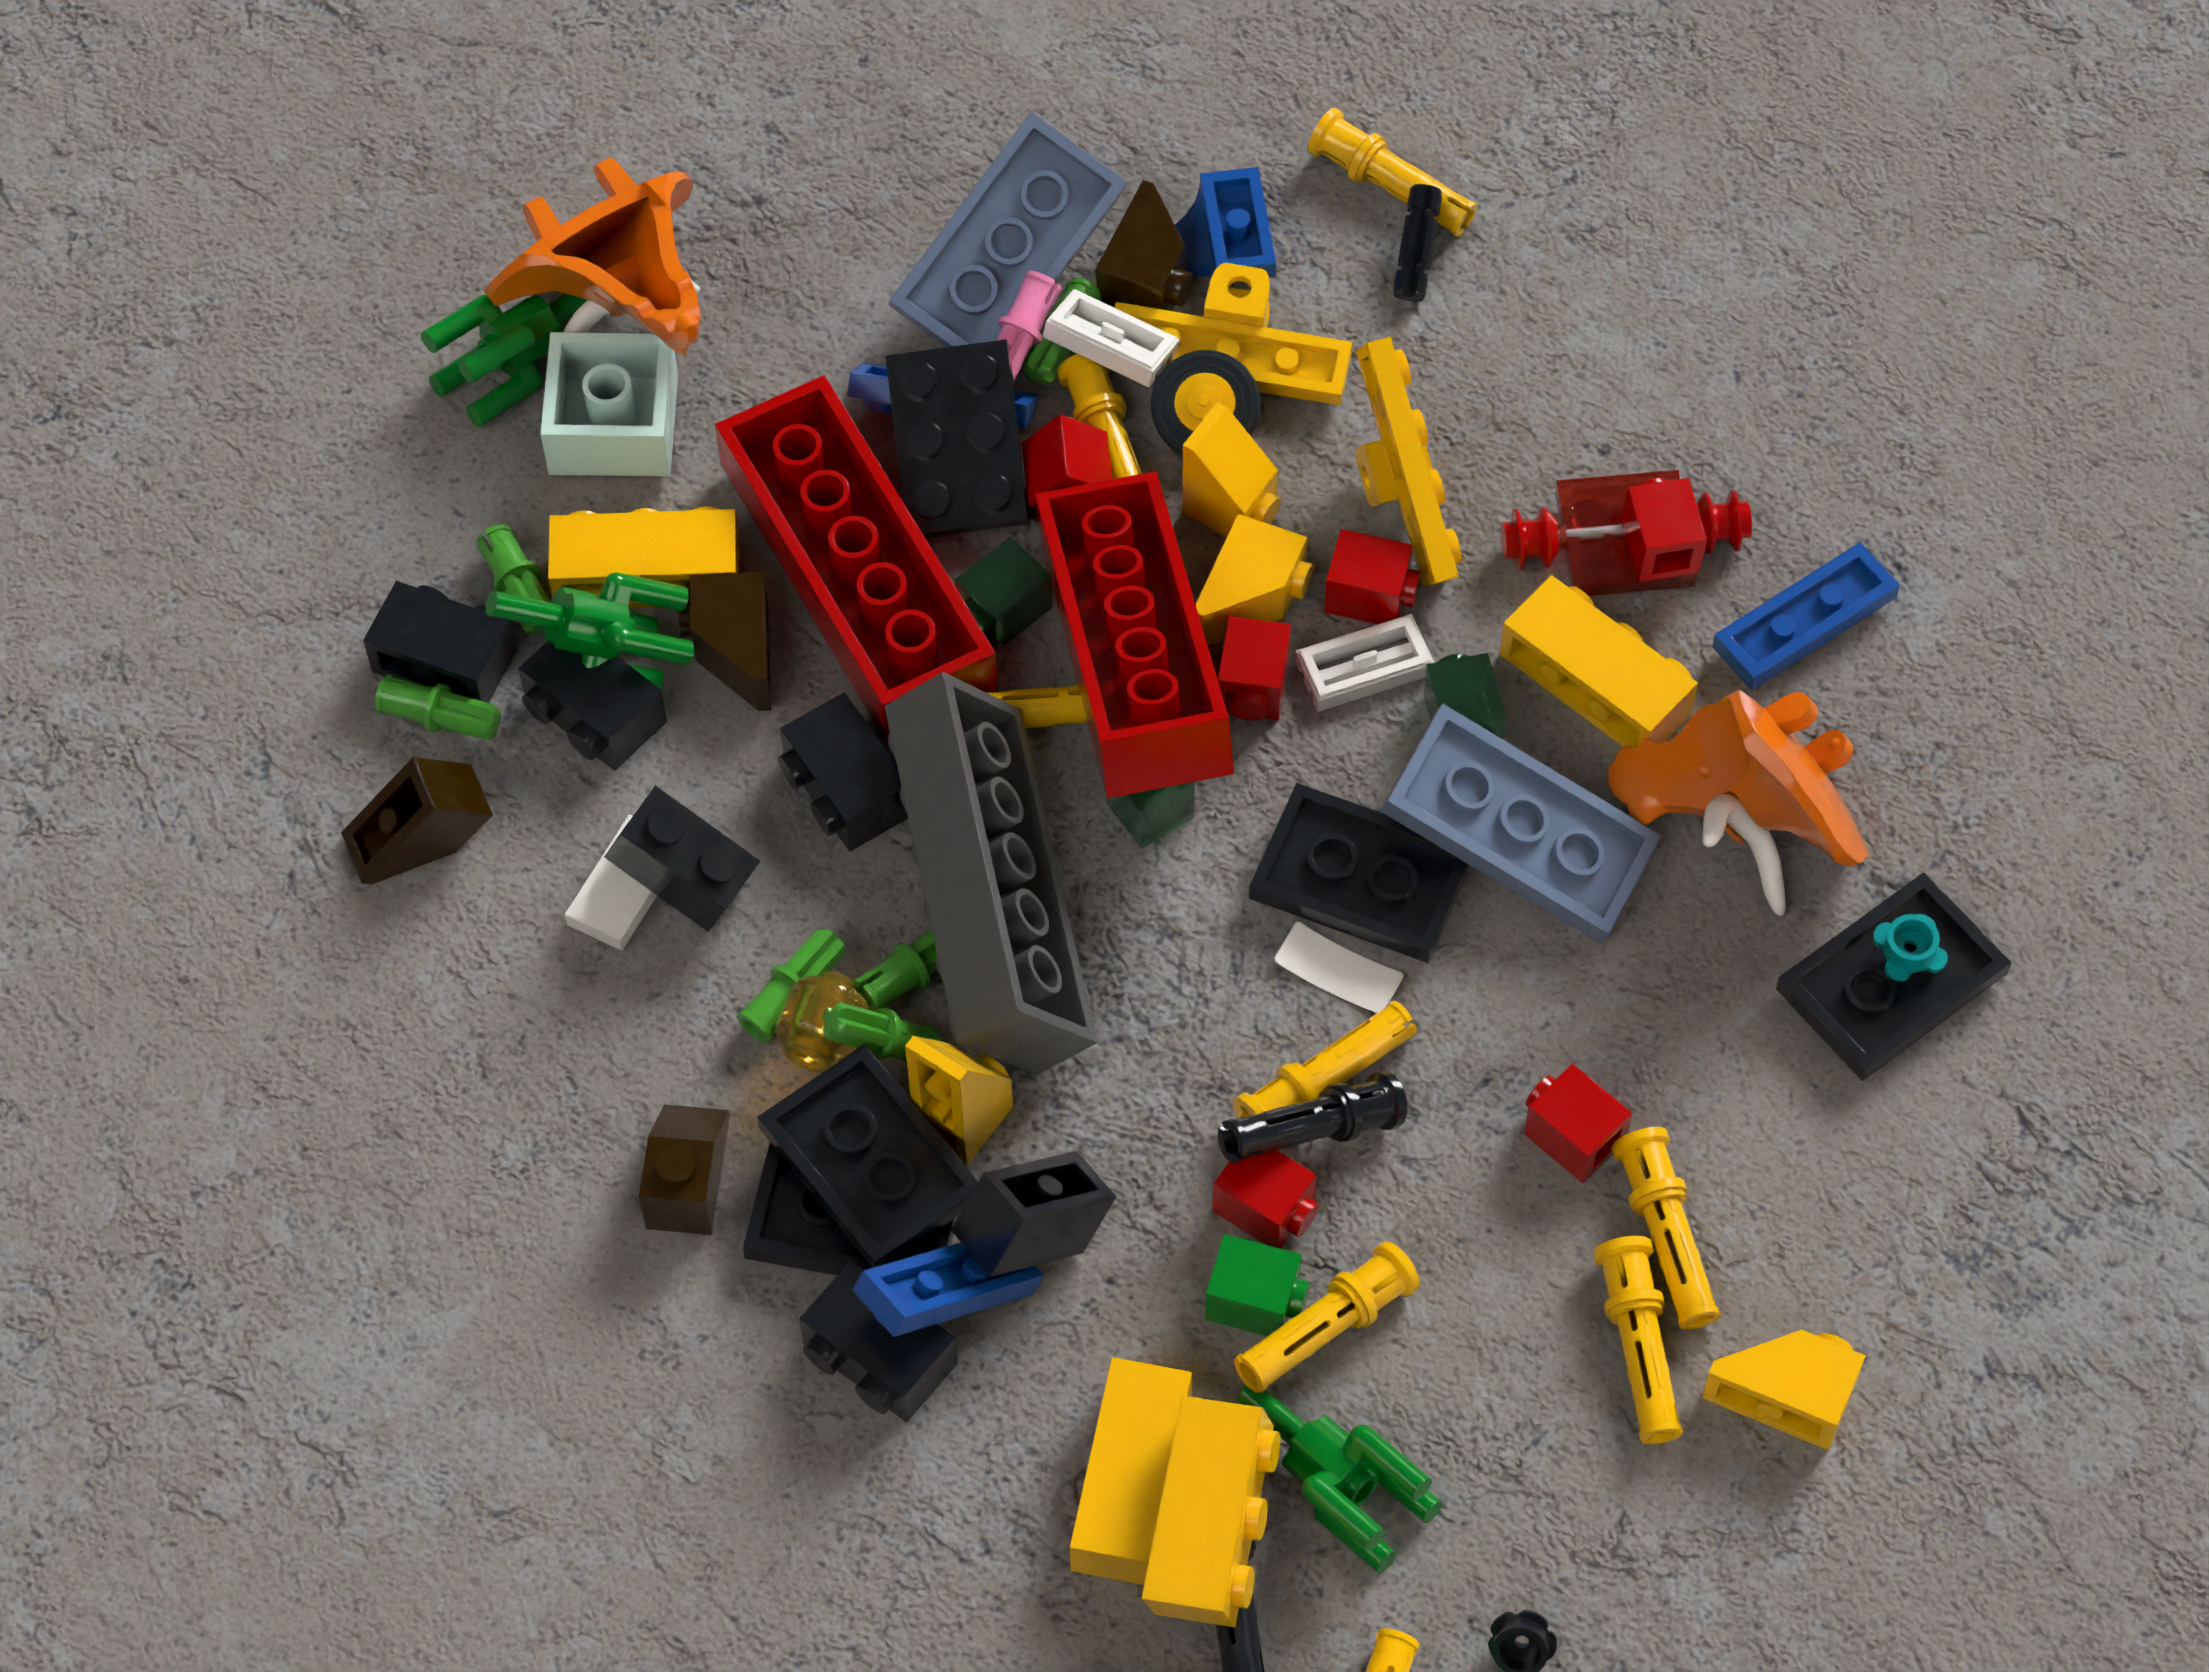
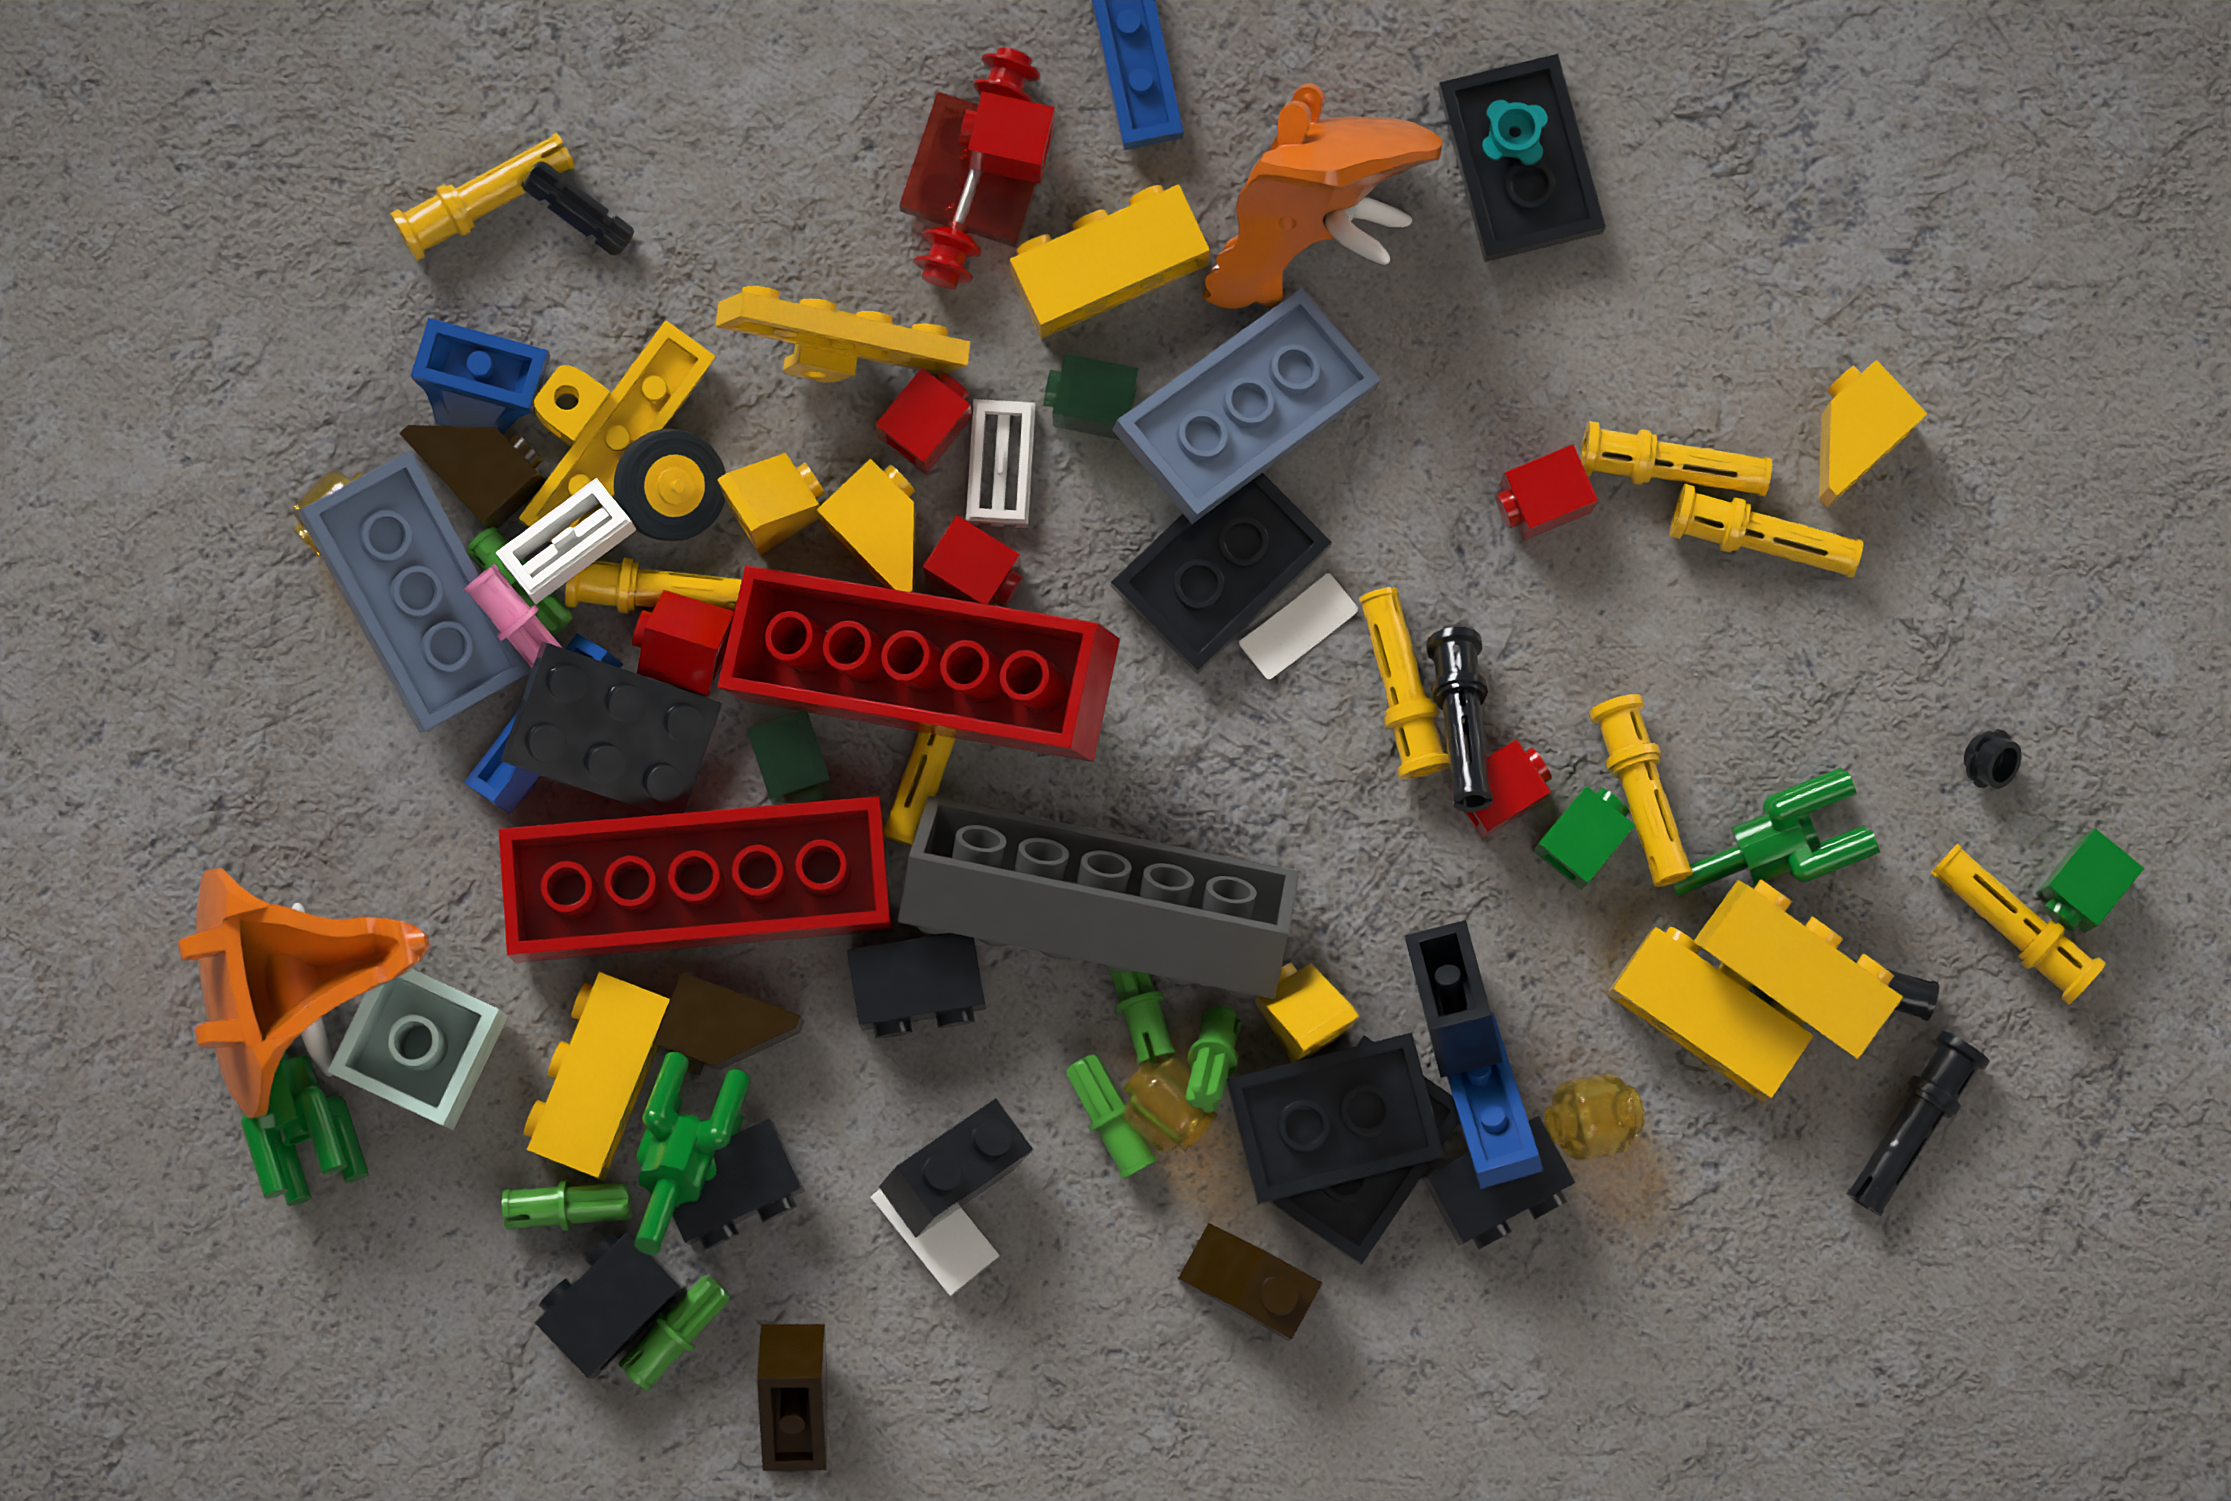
camera: 70 degrees left, 20 degrees up
none -> clear yellow head [1544,1073,1644,1161]

